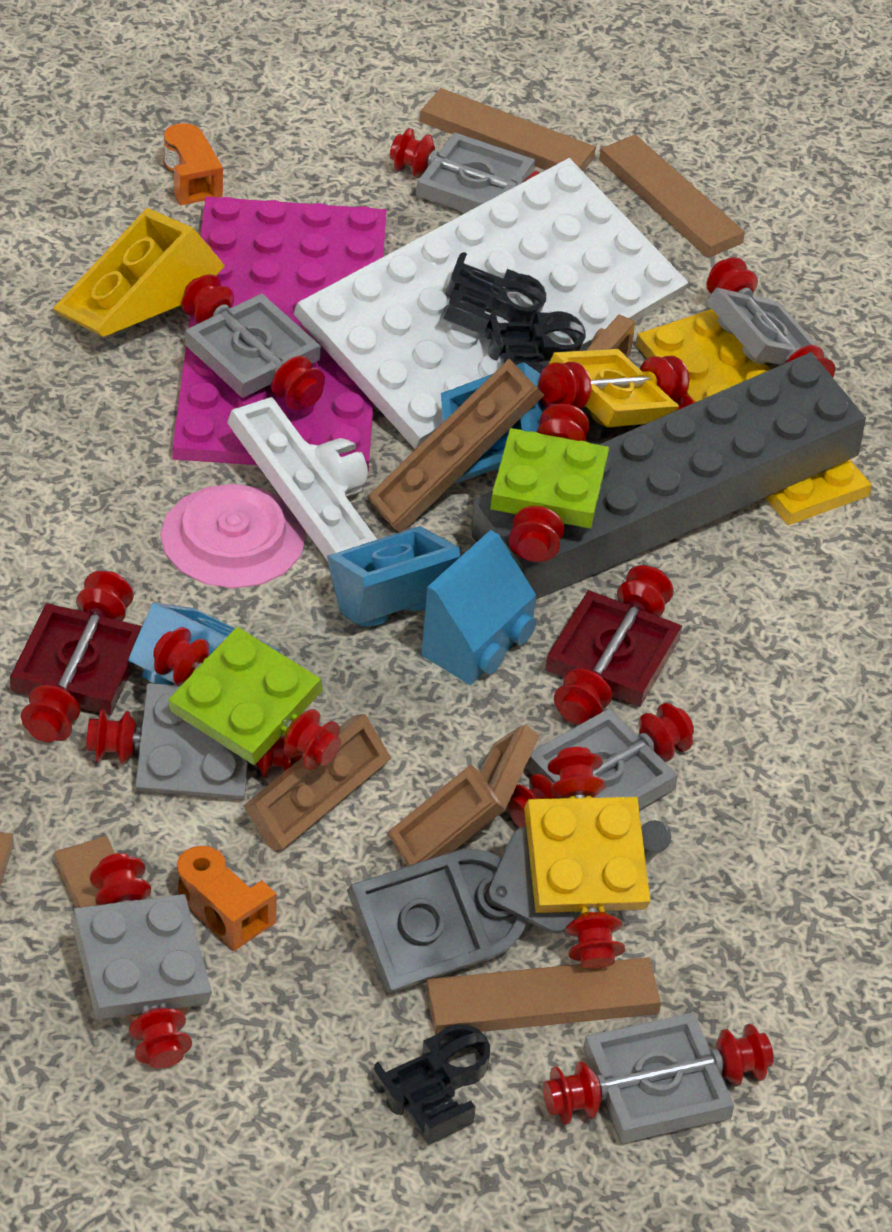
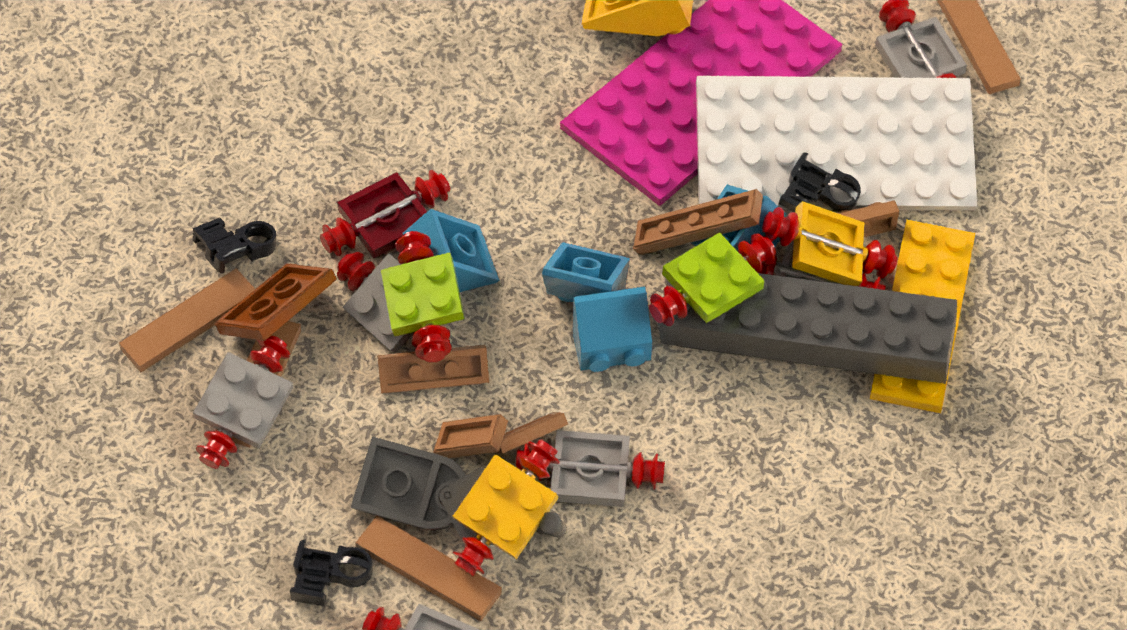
camera: 45 degrees right, 10 degrees up
bright pink piece [160,484,306,589] -> none
orange leg [177,845,277,952] -> none
light grey plate [182,274,325,410] -> none
white plate [227,397,377,561] -> none
black piece [443,252,547,335] -> none
dark red plate [545,565,682,725] -> none
medium nougat tile [599,134,745,258] -> none
light grey plate [706,257,836,377] -> none
none -> dark orange tile [215,263,337,341]

